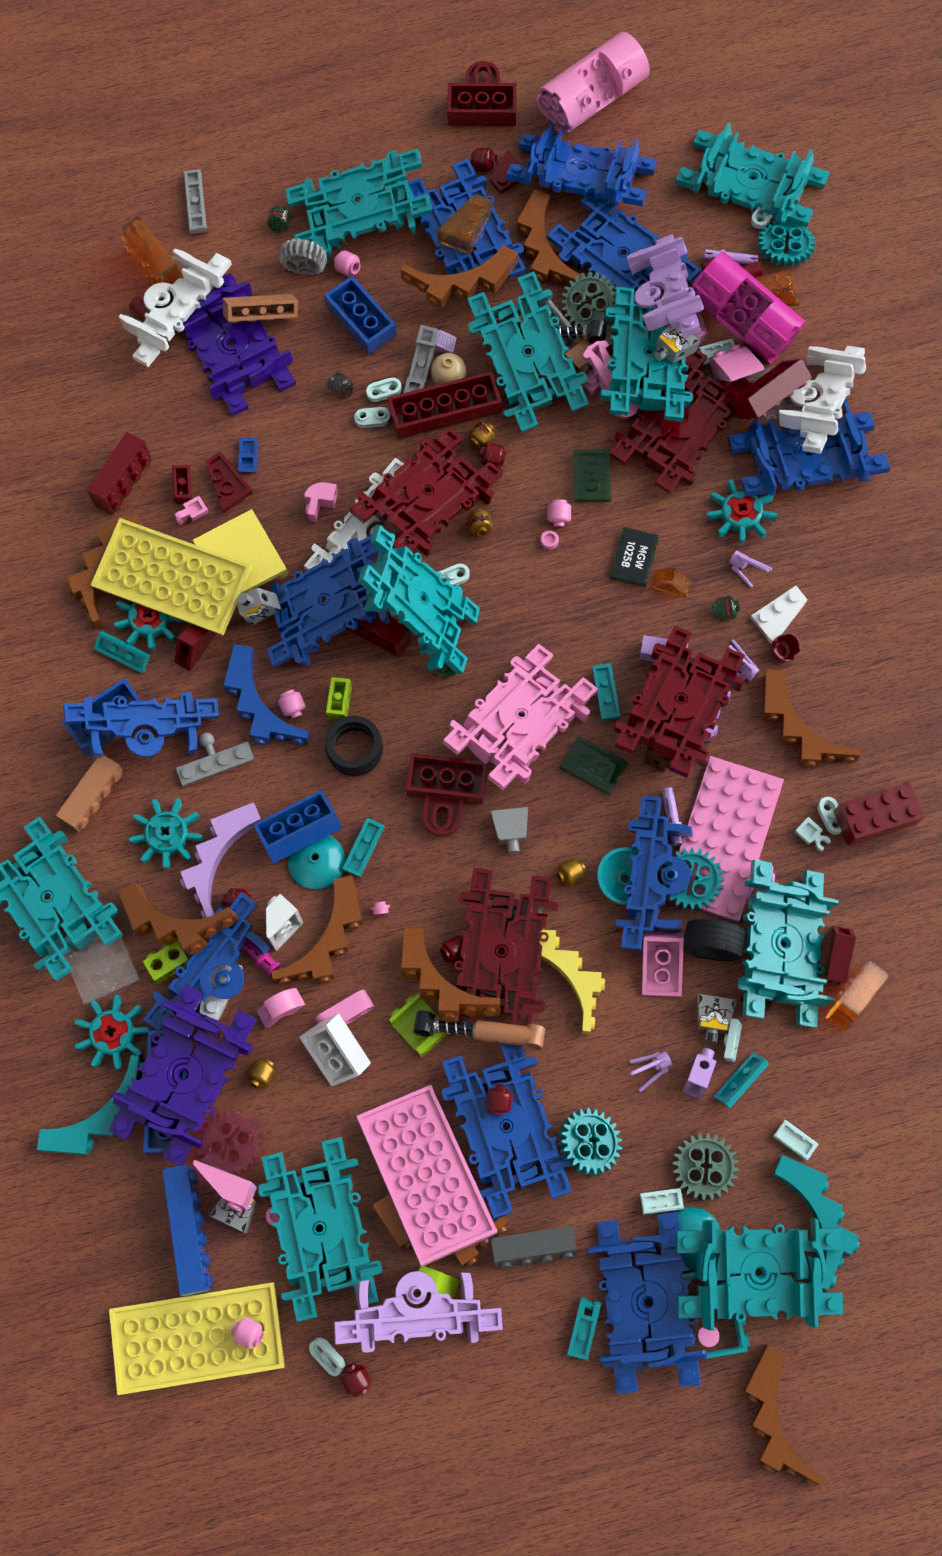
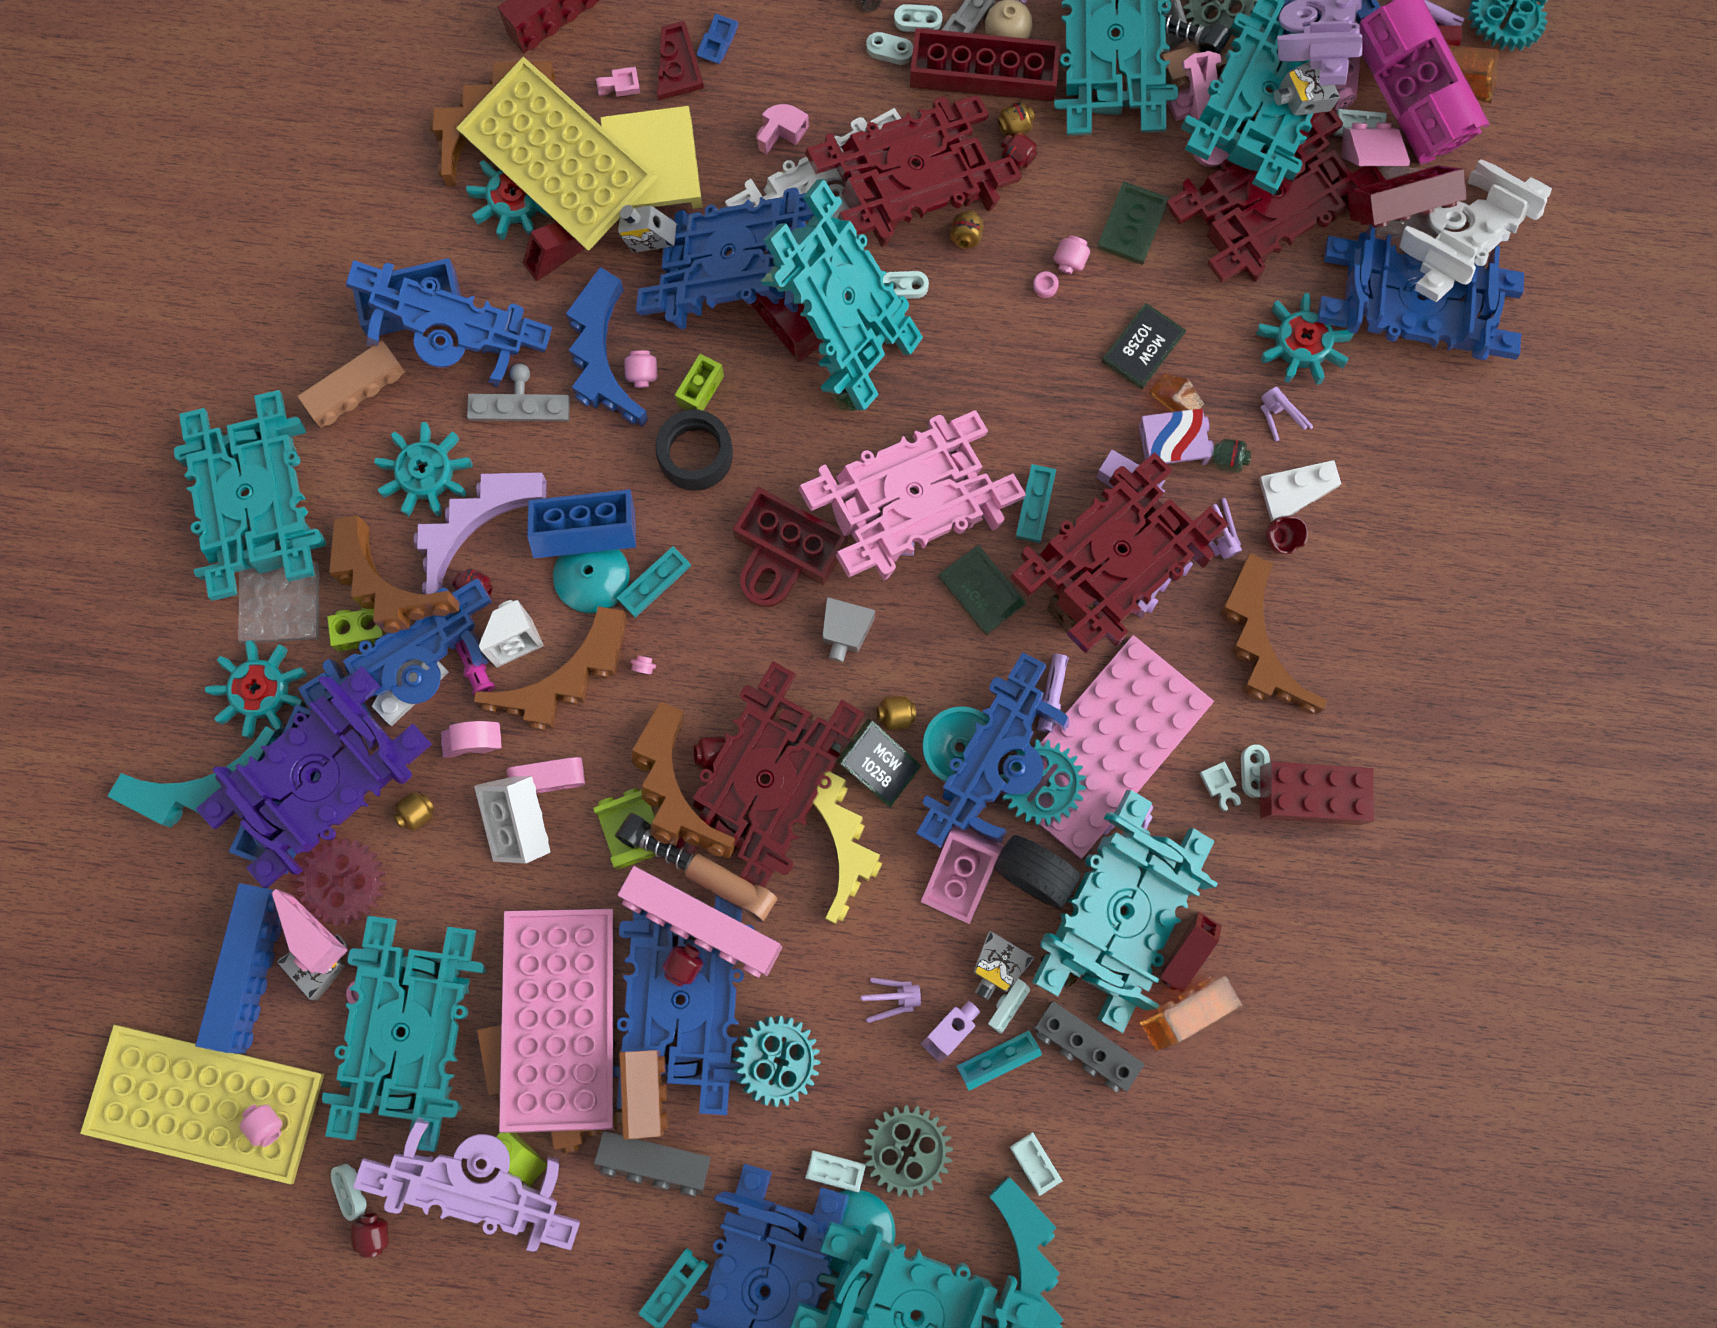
camera: 20 degrees right, 5 degrees up
teal plate [94,631,150,673] -> none
dark red brick [172,465,192,504] -> none
none -> bright pink brick [618,866,783,978]
none -> slope [620,1050,668,1140]
none -> tile [836,719,921,808]
none -> dark grey brick [1033,1001,1145,1093]
none -> panel [1139,409,1214,465]

